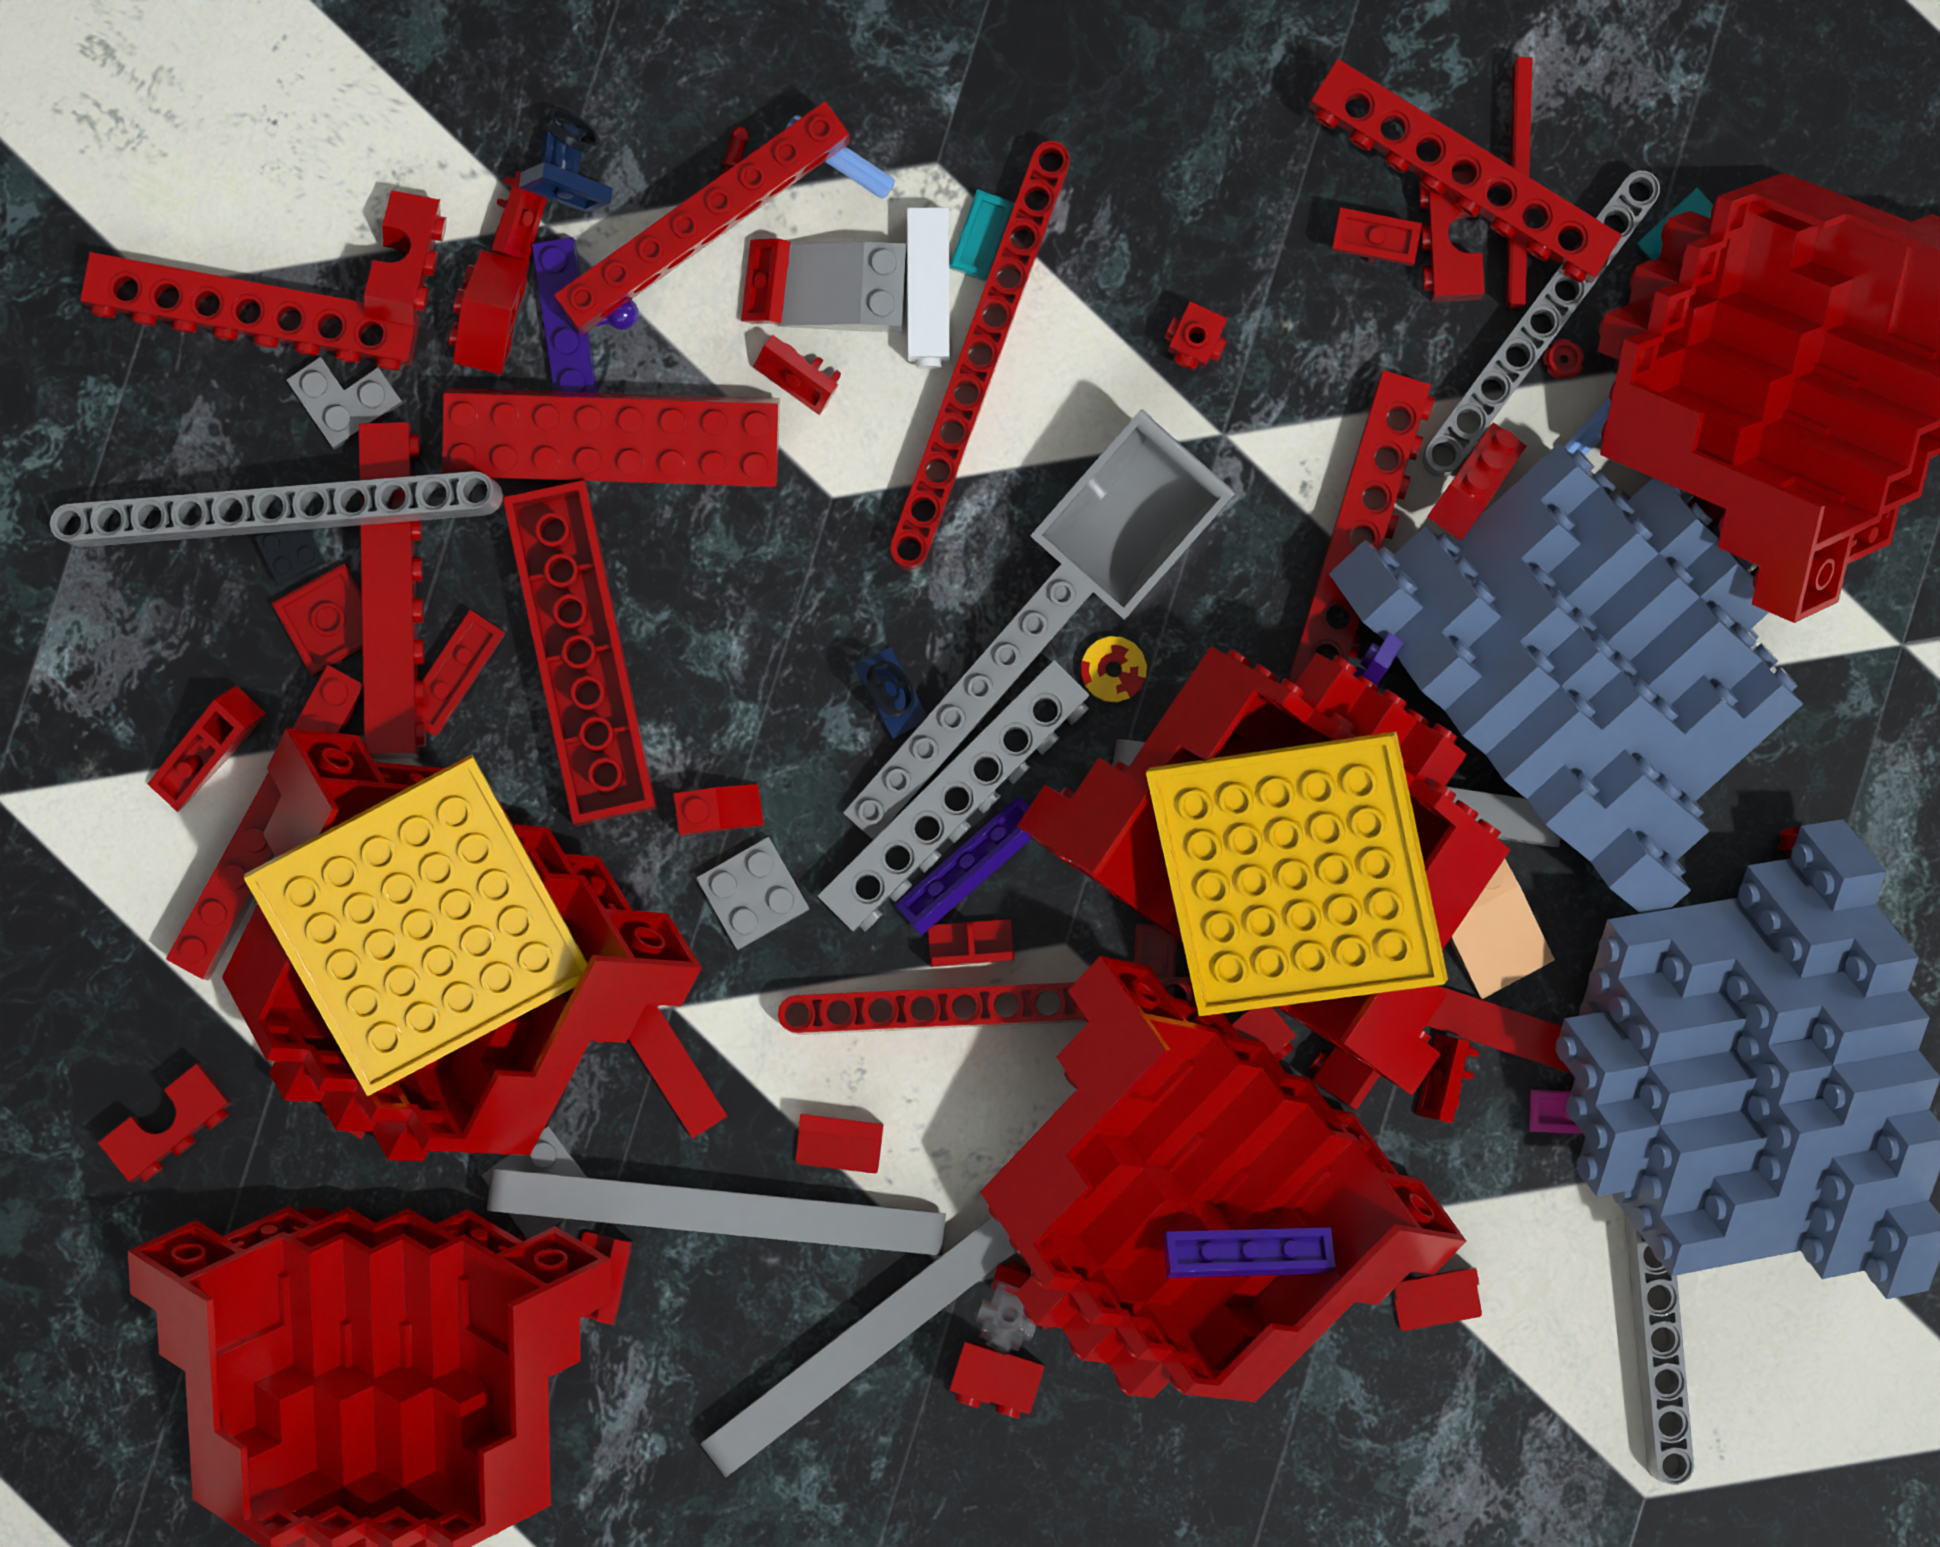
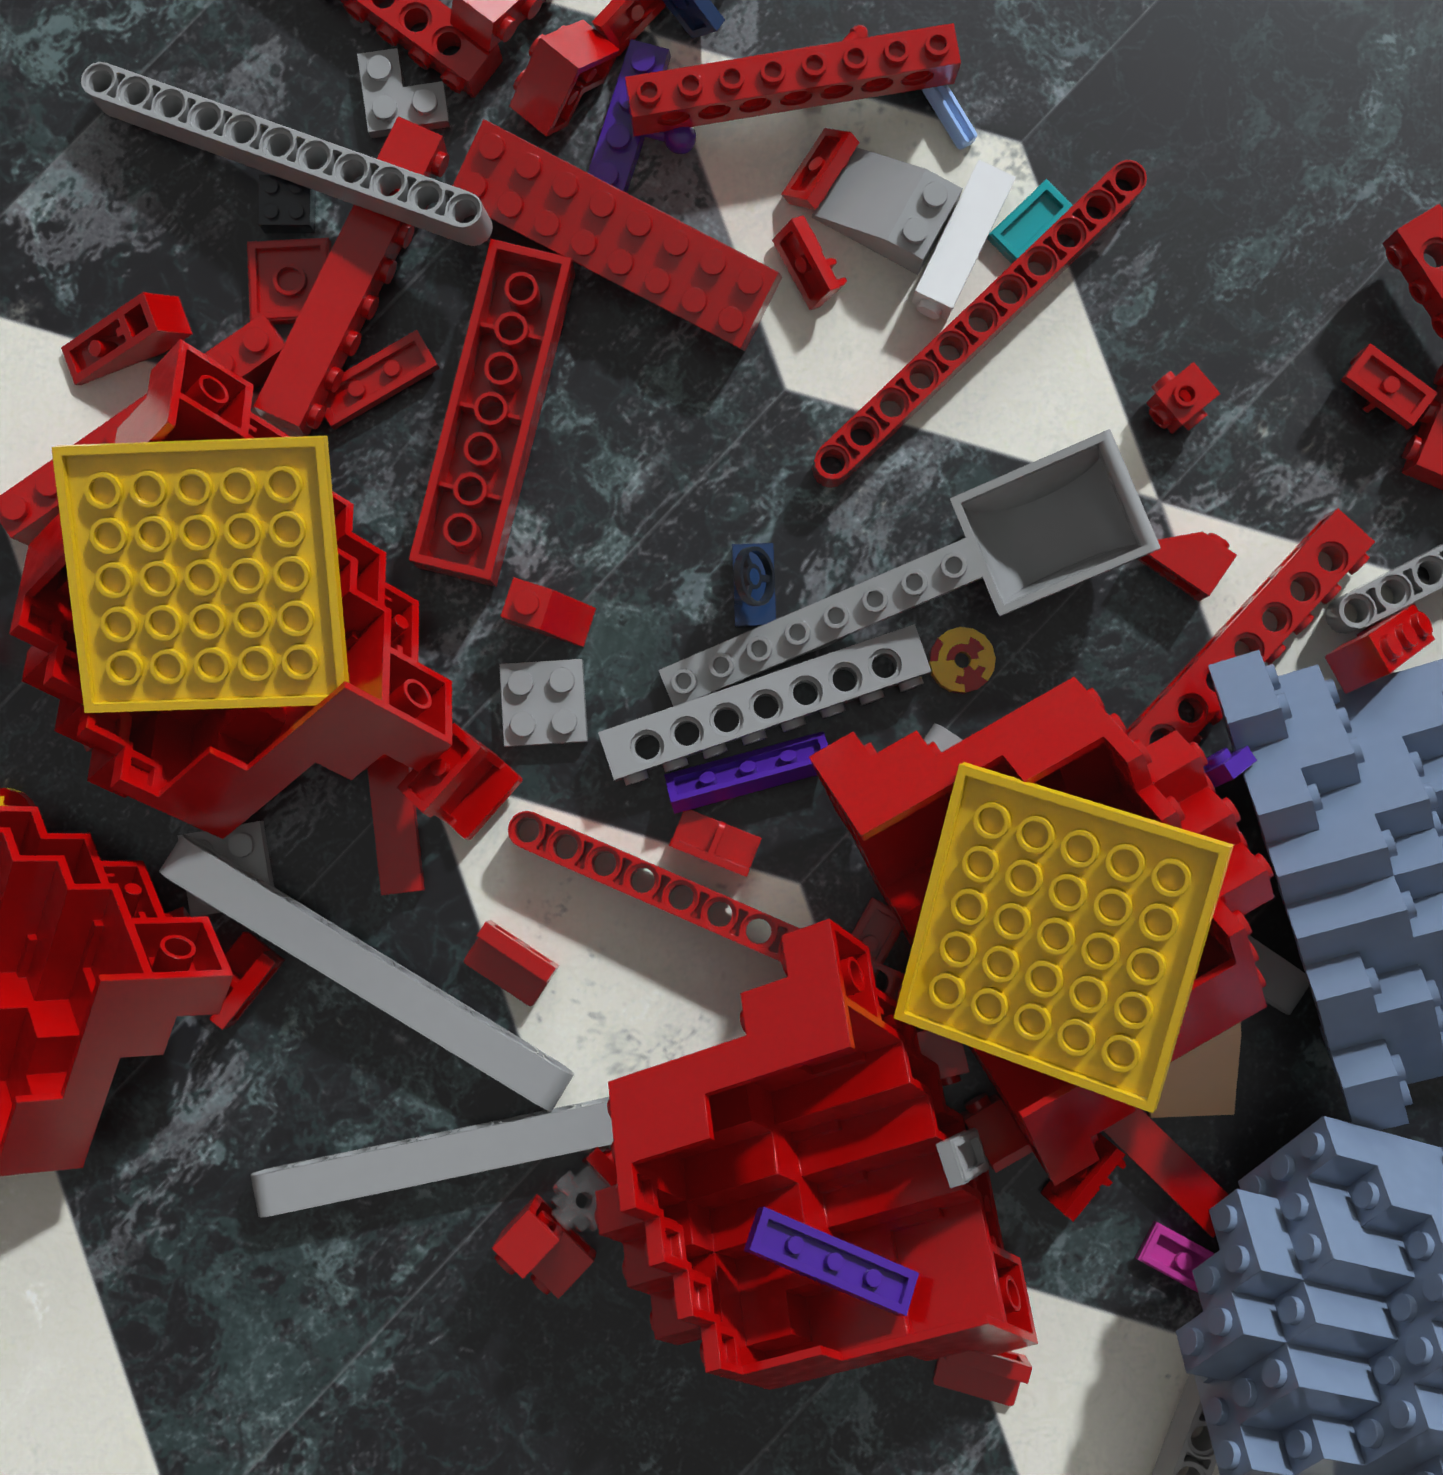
camera: 30 degrees right, 0 degrees up
none -> red panel [397,723,522,841]
none -> light grey tile [936,1128,990,1188]
none -> red slope [1137,531,1237,601]

